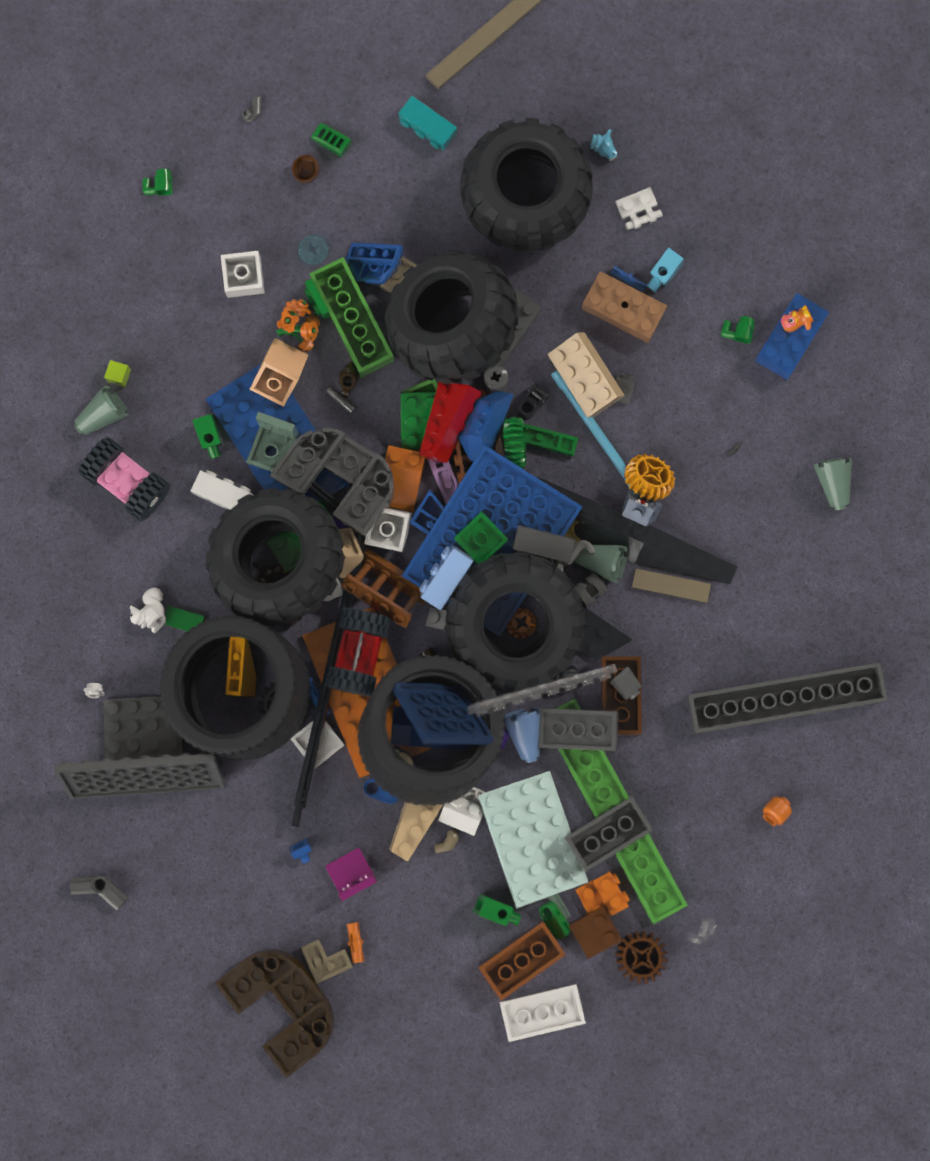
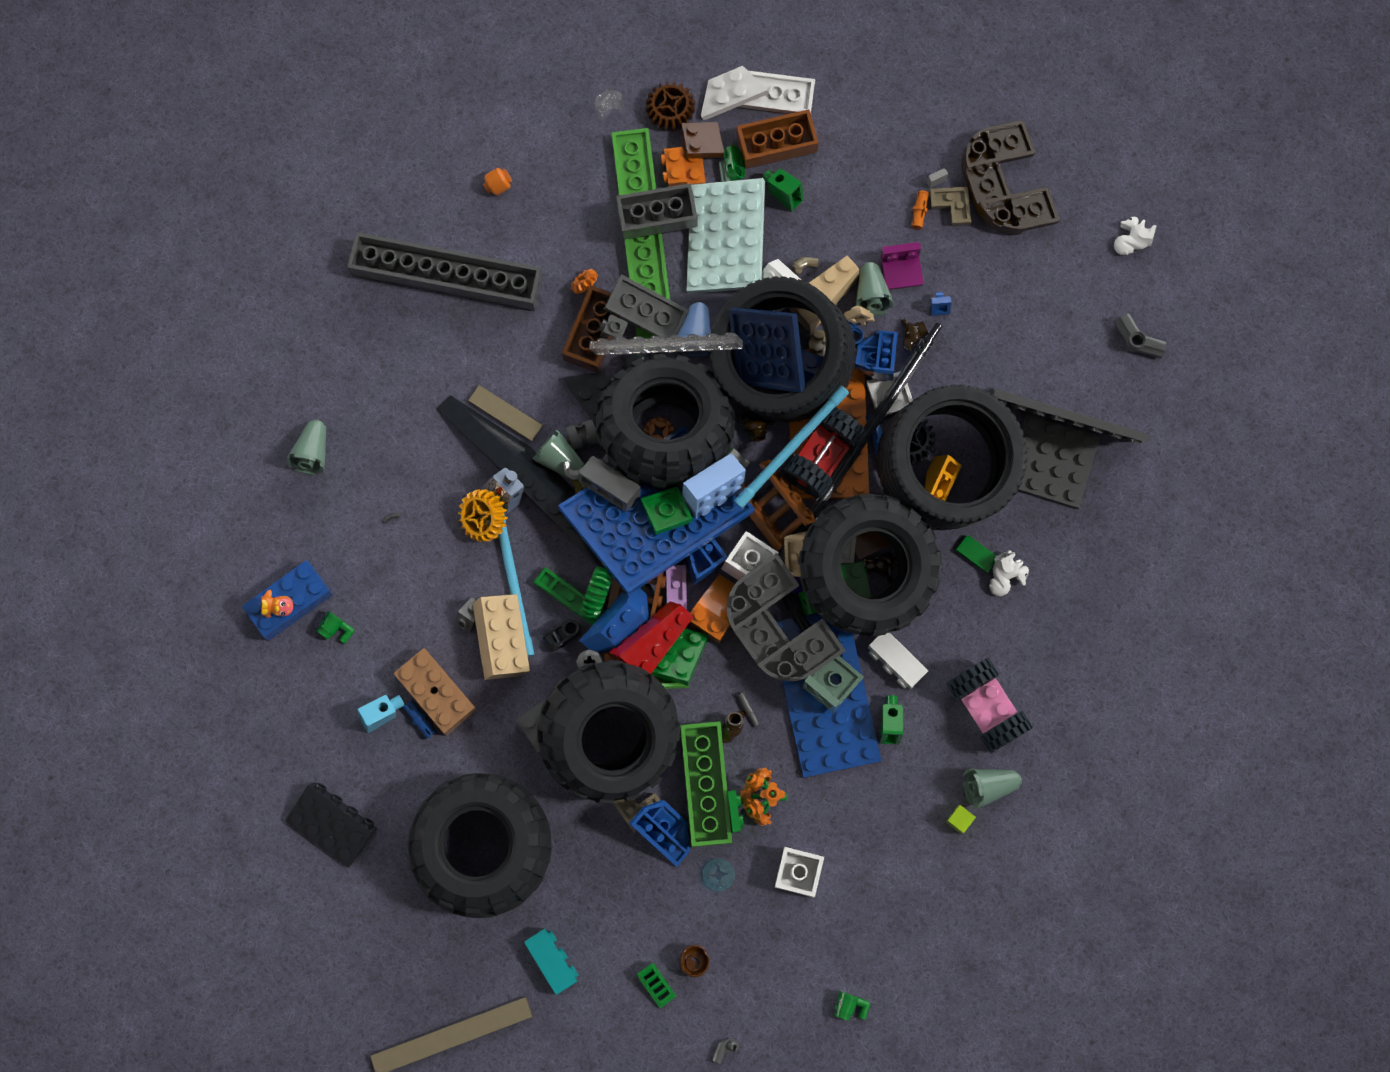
camera: 160 degrees left, 5 degrees down
white plate [84,683,105,698] -> none
light nougat slope [250,338,308,407] -> none
medium azure animal [590,129,617,161] -> none
dark grey slope [610,667,641,700] -> none
white plate [616,187,663,230] -> none
none -> black bracket [285,782,378,868]
none -> orange gear [571,269,598,294]
none -> dark grey bracket [599,315,628,340]
none -> white wing [701,66,769,120]
none -> medium azure piece [734,385,849,508]
none -> tan plate [844,306,875,325]
none -> sand green cone [855,262,894,317]
none -> blue wedge [855,330,898,381]
none -> dark brown animal [902,319,929,351]
none -> light grey tile [927,168,948,188]
none -> white animal [1114,217,1156,255]

